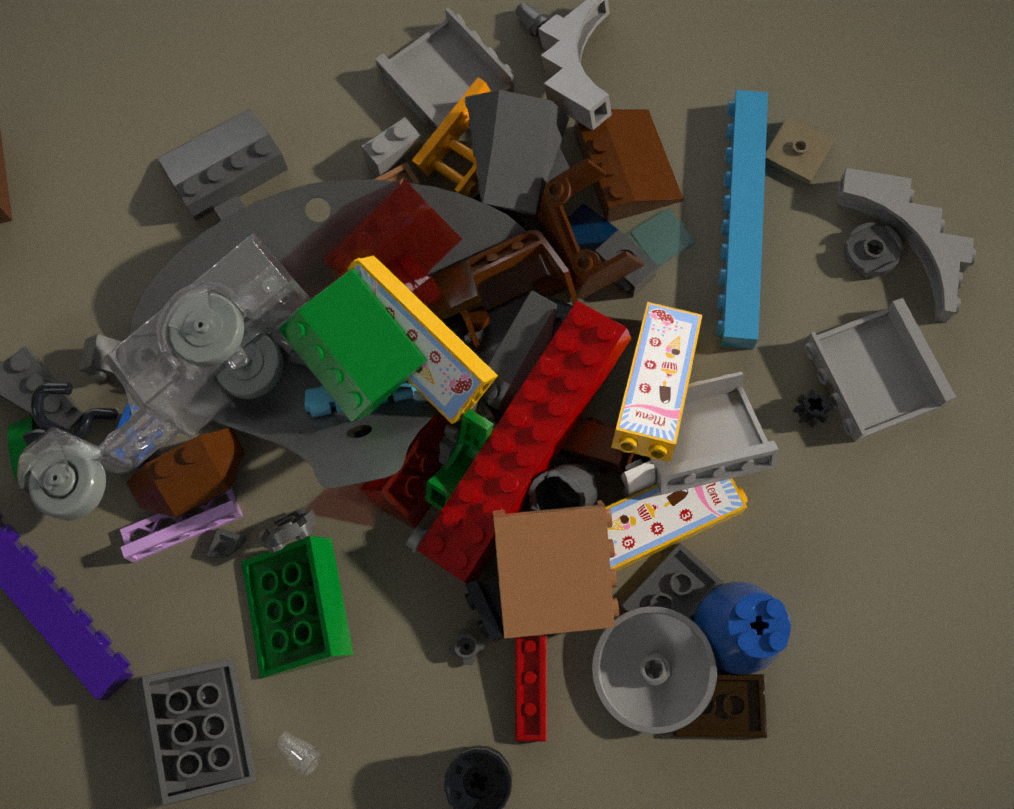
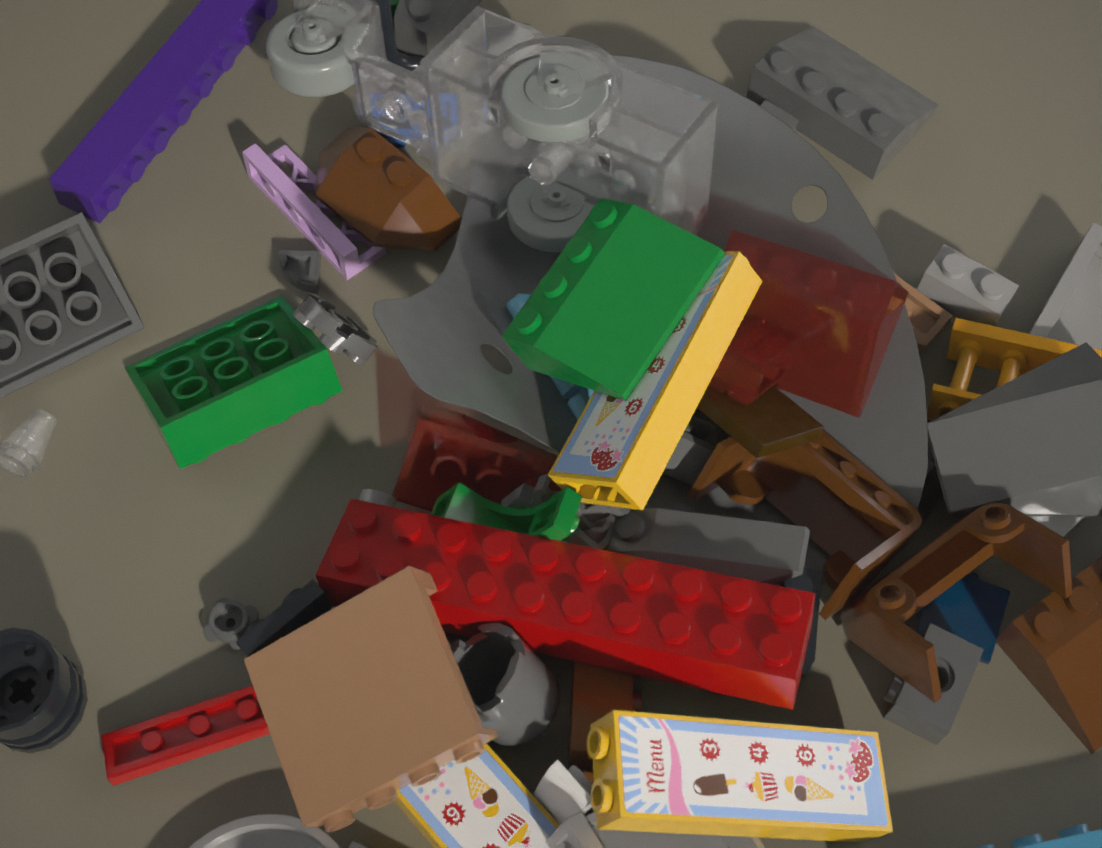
camera: 65 degrees right, 10 degrees down
clear light blue piece [631,208,695,267] -> none

